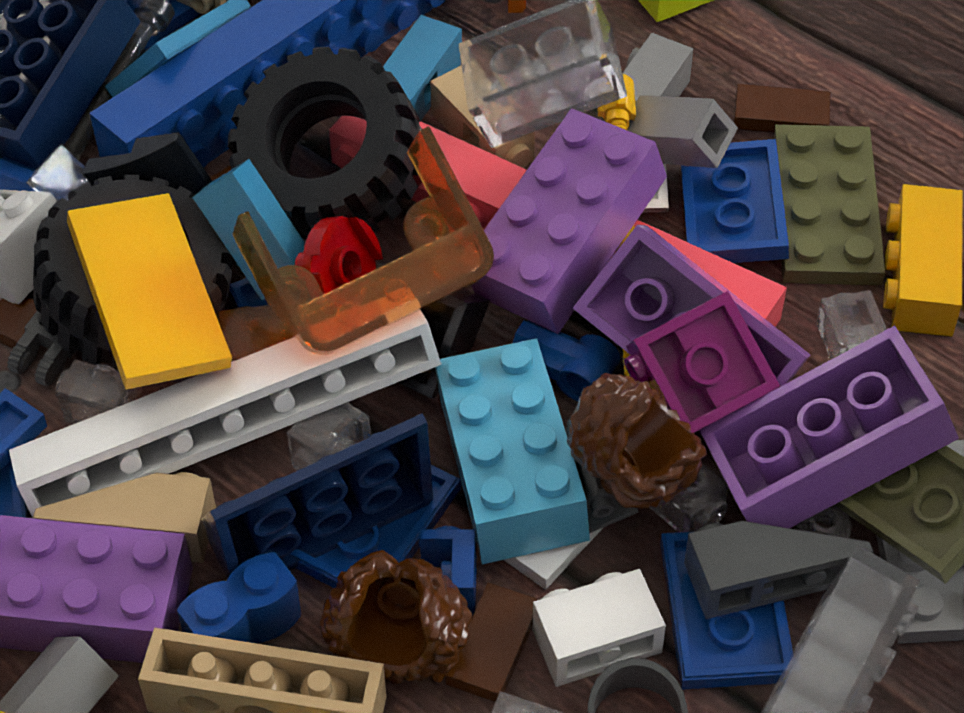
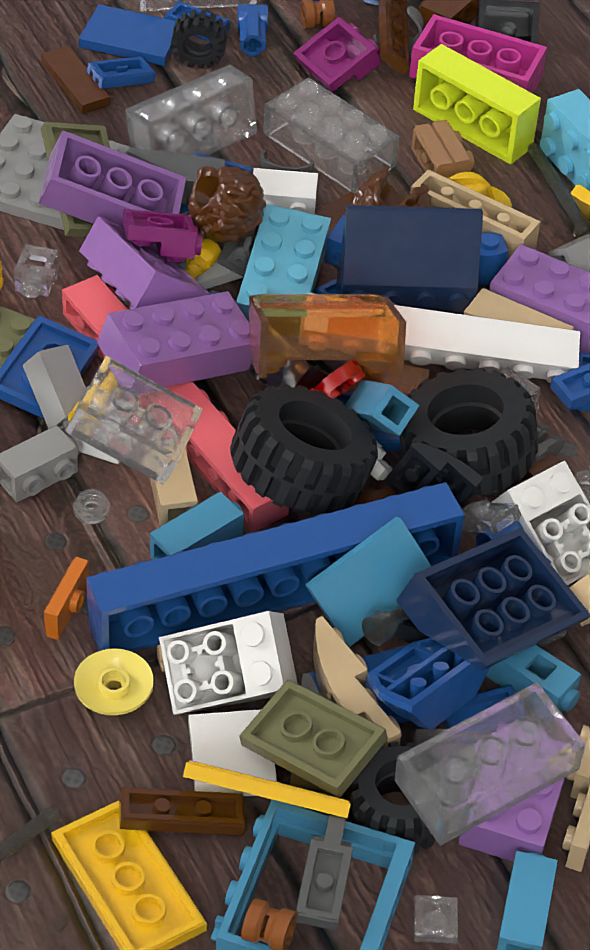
camera: 160 degrees left, 5 degrees down
yellow tile [67,193,232,390] -> none

